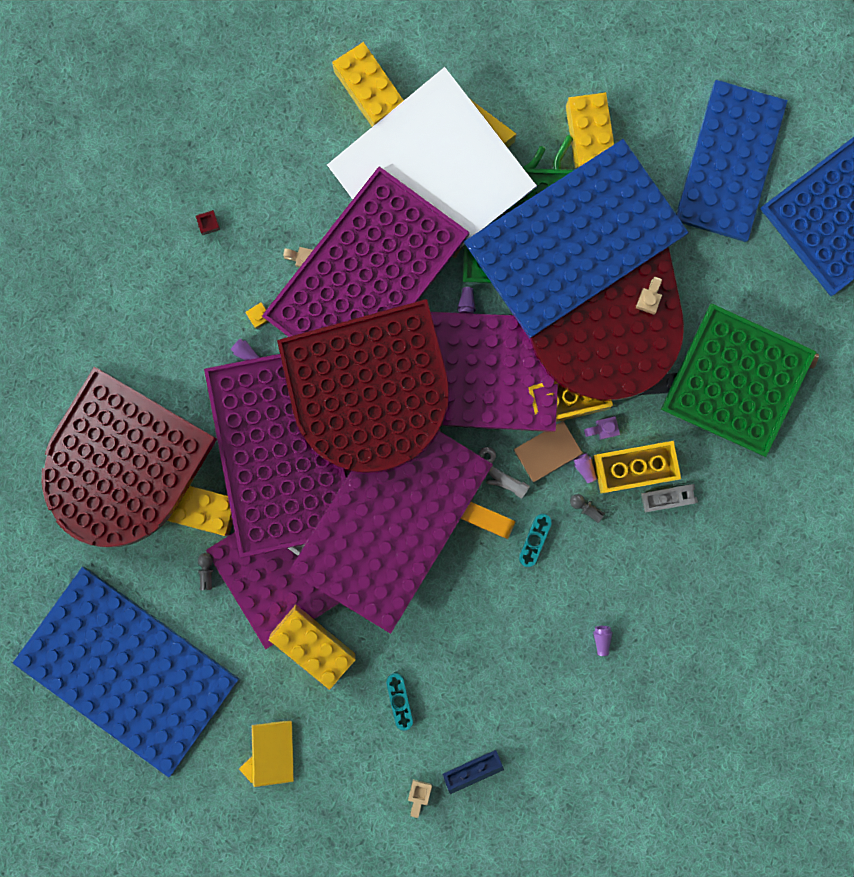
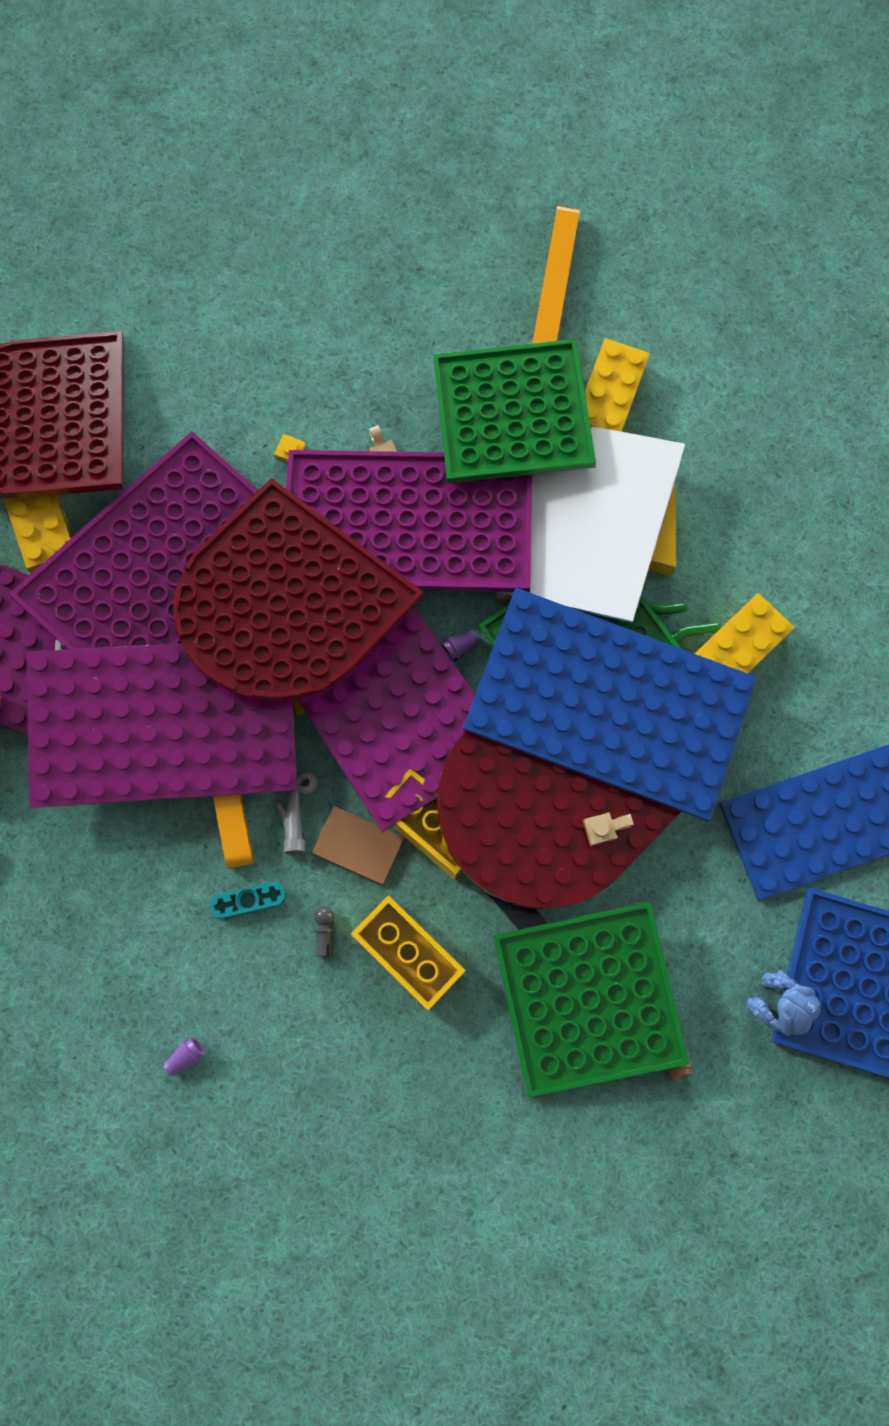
camera: 50 degrees right, 10 degrees down
dark red plate [196,210,220,235] -> none
medium lavender cone [231,338,260,361] -> none
medium lavender cone [573,453,597,483] -> none
medium lavender plate [584,416,620,440] -> none
light grey plate [641,484,698,512] -> none
none -> green plate [433,339,596,484]
none -> light orange beam [532,206,580,344]
none -> medium blue hair [746,971,821,1036]

